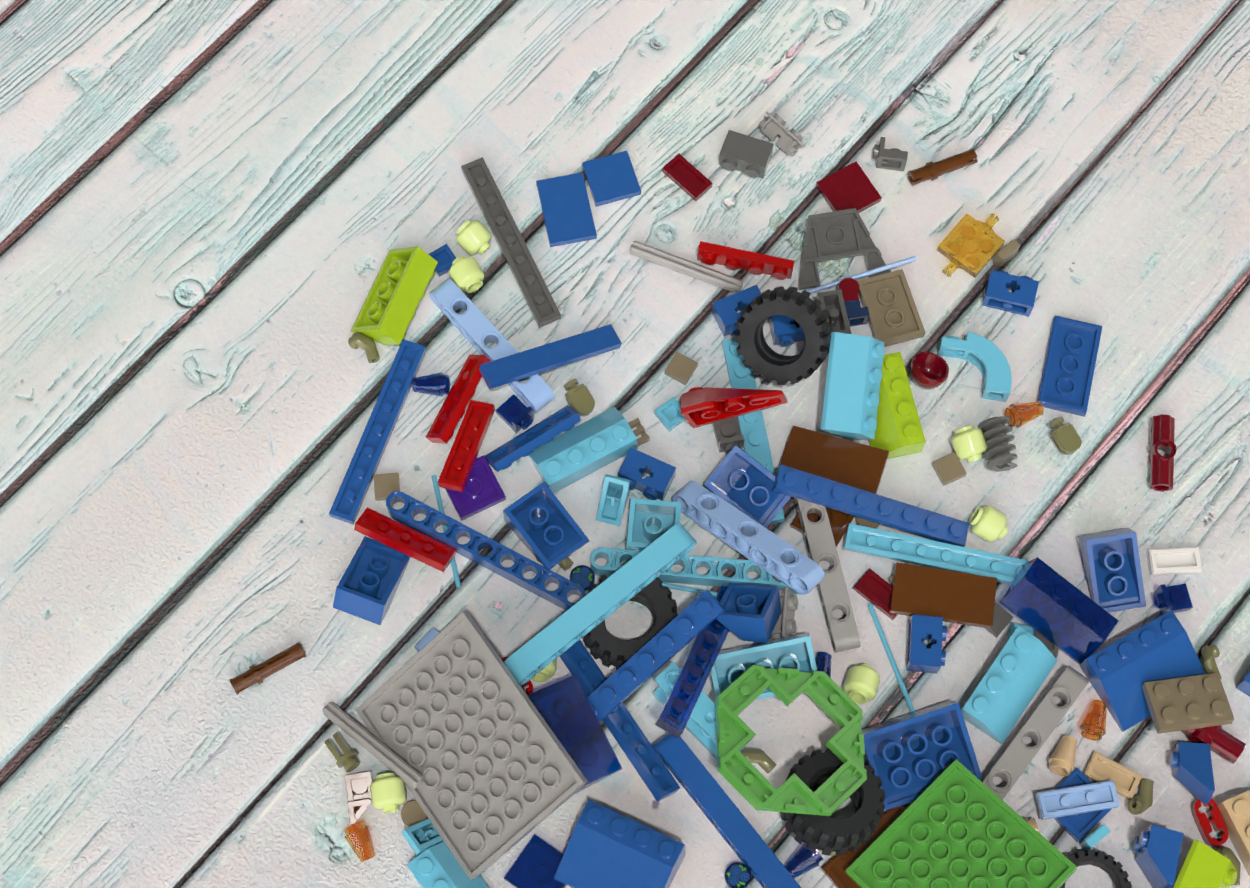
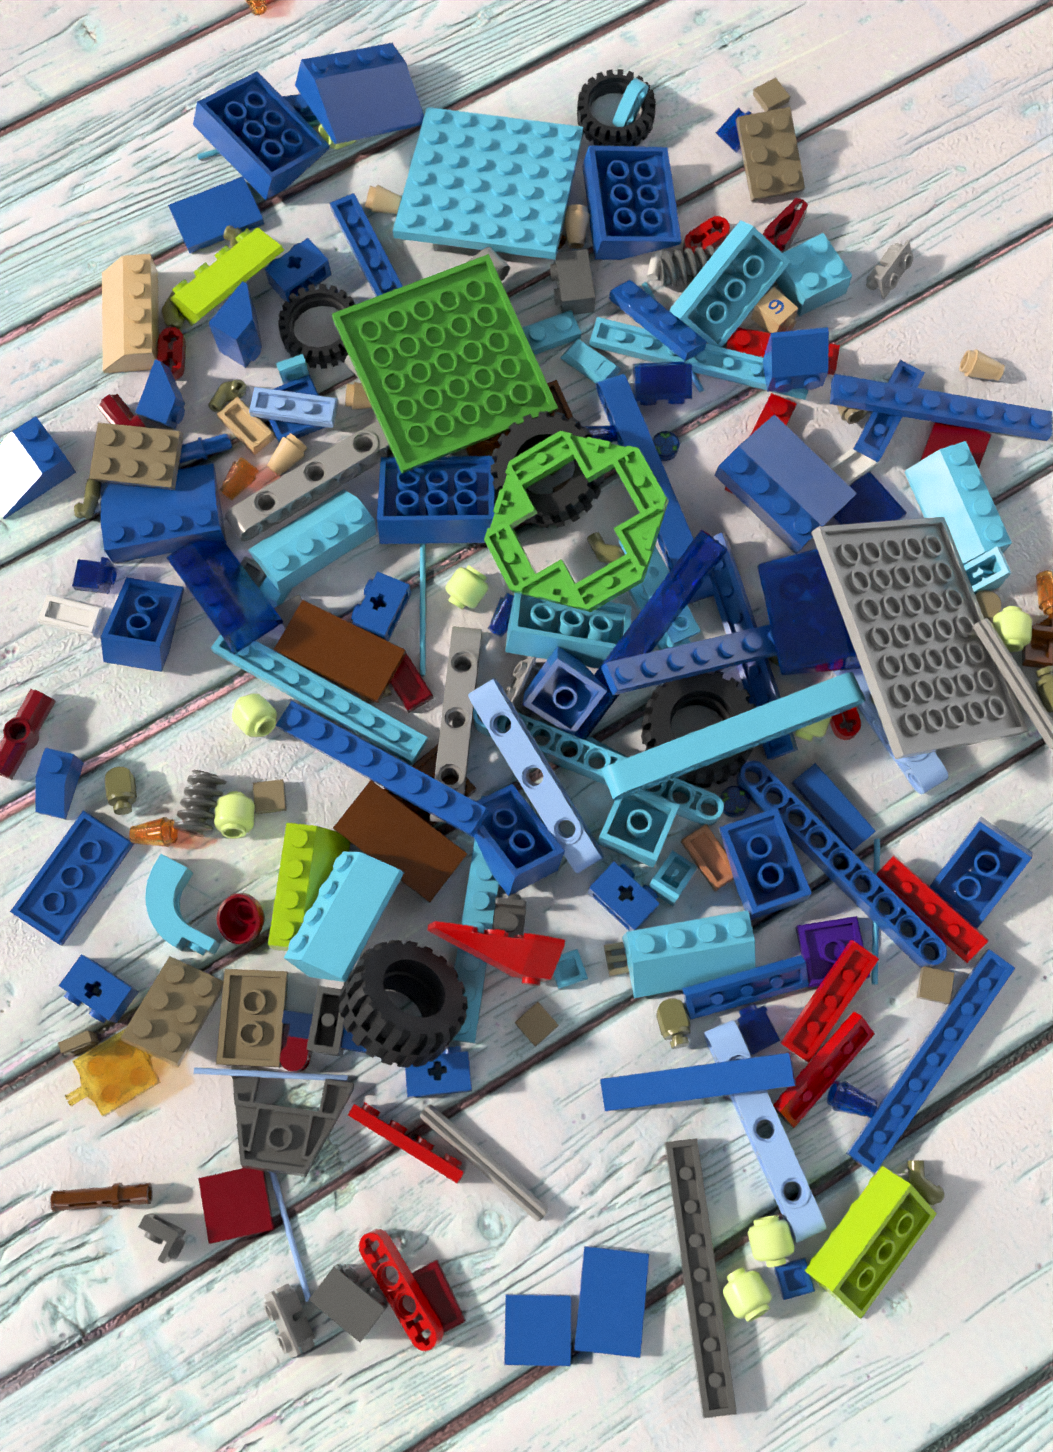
camera: 160 degrees left, 5 degrees up
none -> blue slope [35,748,84,820]
none -> dark tan plate [121,956,224,1068]
none -> blue axle [179,434,232,464]
none -> light blue piece [269,1172,311,1302]
none -> red beam [359,1229,444,1351]
none -> nougat tile [681,824,734,892]
none -> blue tile [791,763,876,851]

